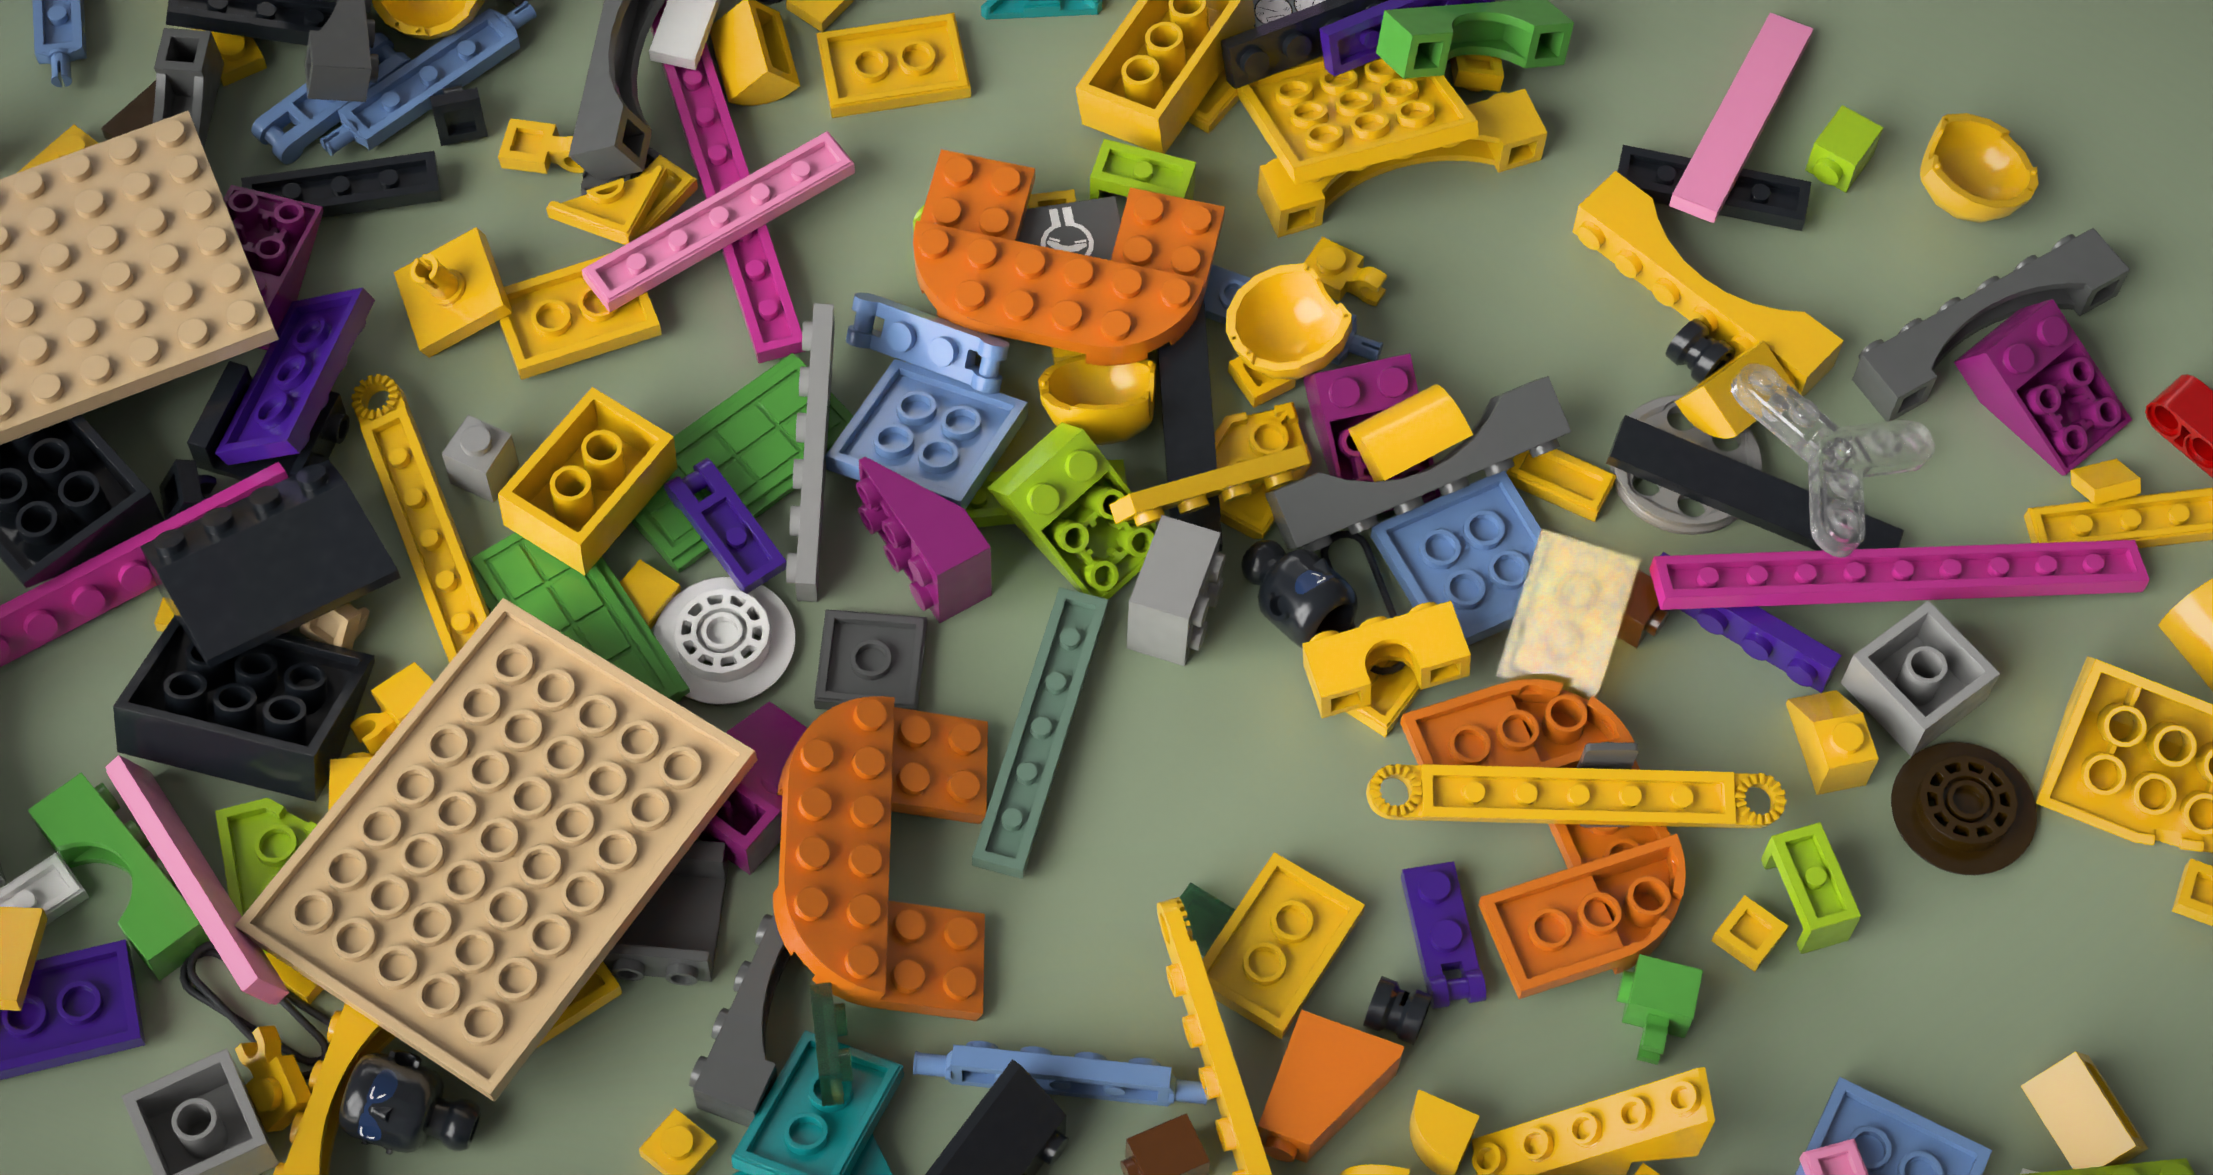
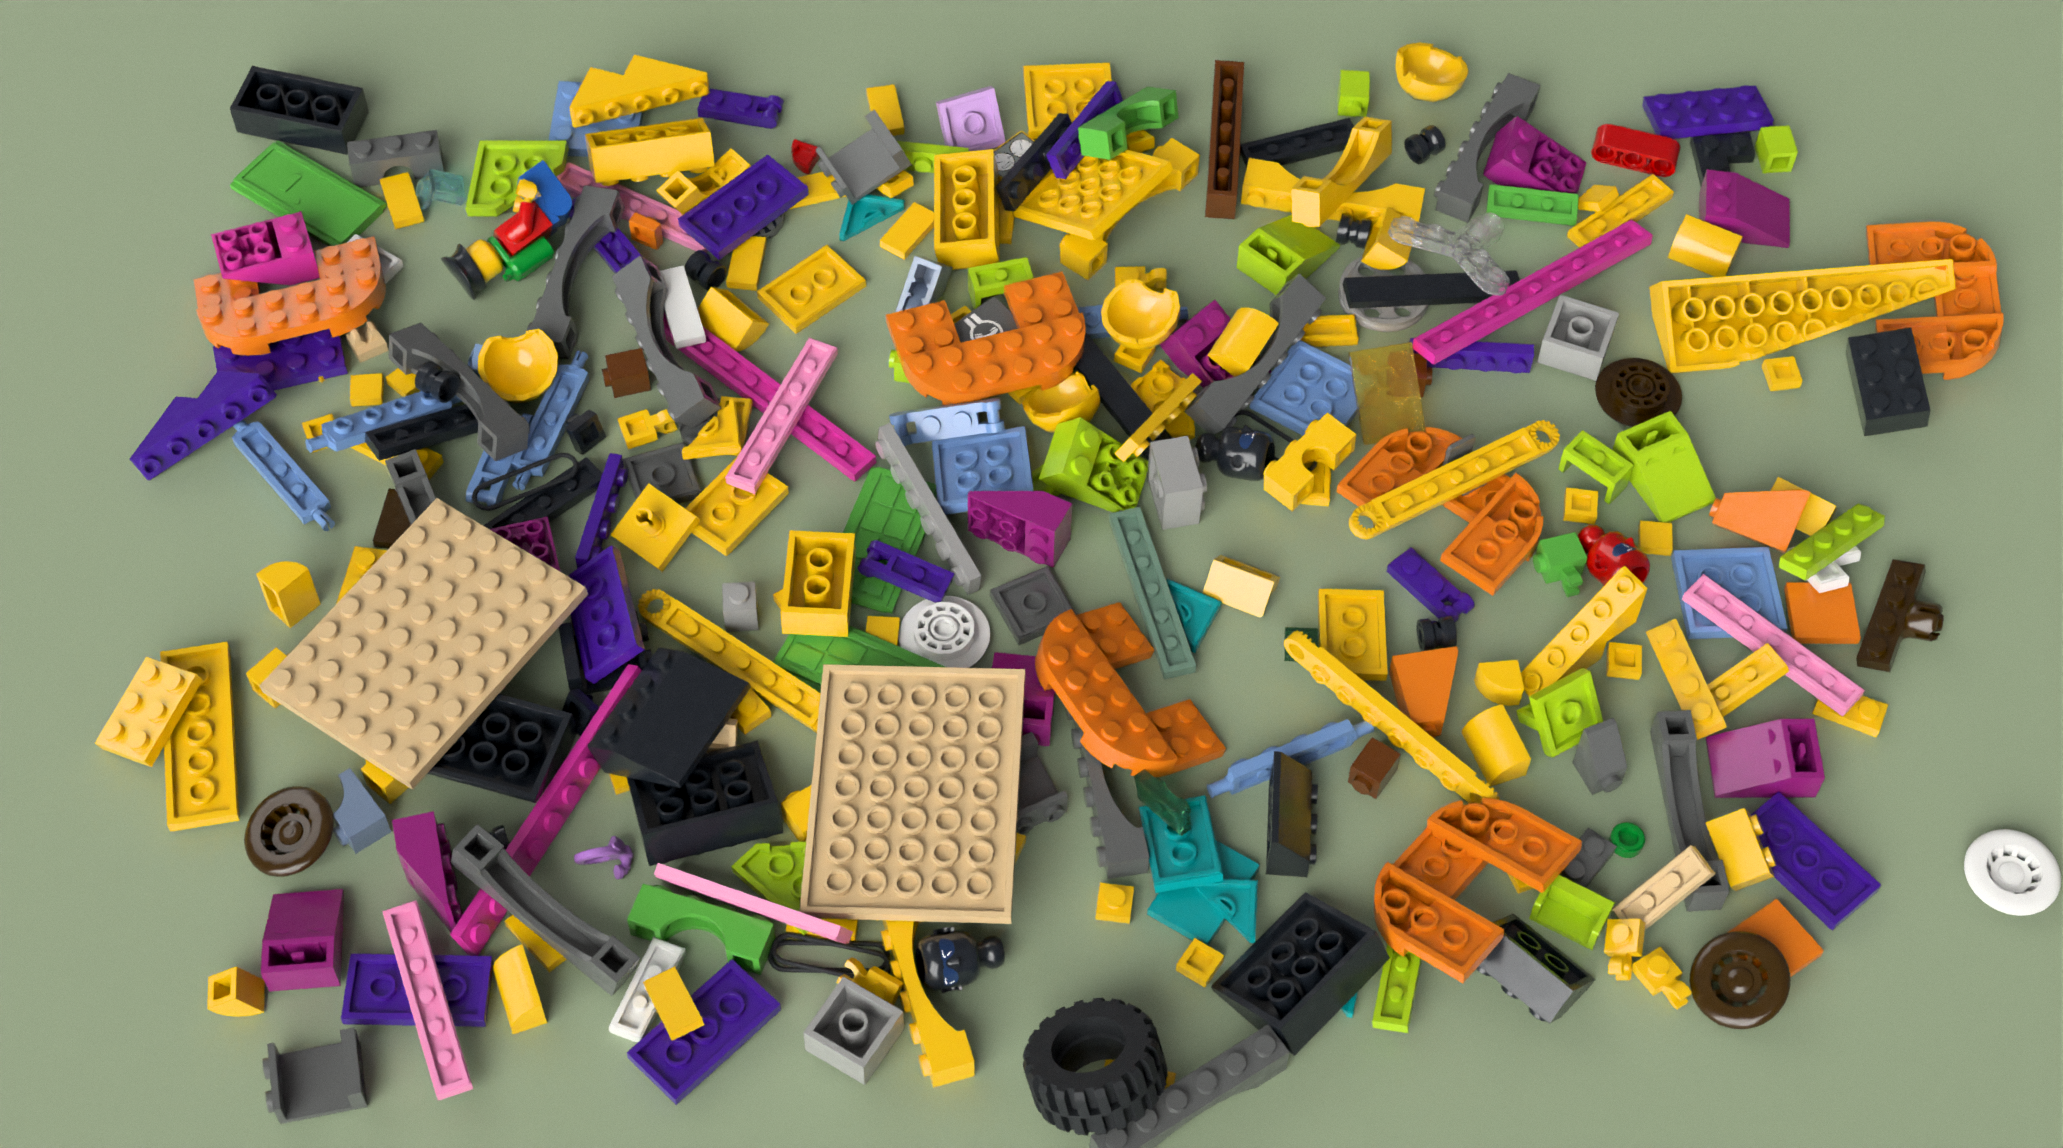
camera: 30 degrees left, 5 degrees down
yellow brick [350,662,434,755] -> none
bright pink tile [1669,13,1814,223] -> none
yellow slope [1786,690,1879,795] -> none
none -> black piece [472,453,579,511]
none -> medium lavender piece [574,835,633,880]
none -> dark purple plate [575,453,628,569]
none -> reddish brown brick [601,348,651,398]
none -> dark grey tile [623,442,702,504]
none -> yellow plate [730,688,772,735]
none -> yellow tile [880,202,934,260]
none -> sand blue arch [895,256,953,312]
none -> teal tile [1166,579,1222,653]
none -> yellow panel [1202,555,1280,617]
none -> reddish brown brick [1205,60,1244,219]
none -> lime slope [1236,214,1340,295]
none -> yellow arch [1291,117,1392,227]
none -> black wheel [1404,125,1446,164]
none -> bright green plate [1486,184,1579,226]
none -> red piece [1578,524,1650,586]
none -> lime slope [1612,411,1716,523]
none -> yellow tile [1638,520,1673,556]
none -> orange slope [1709,490,1811,553]

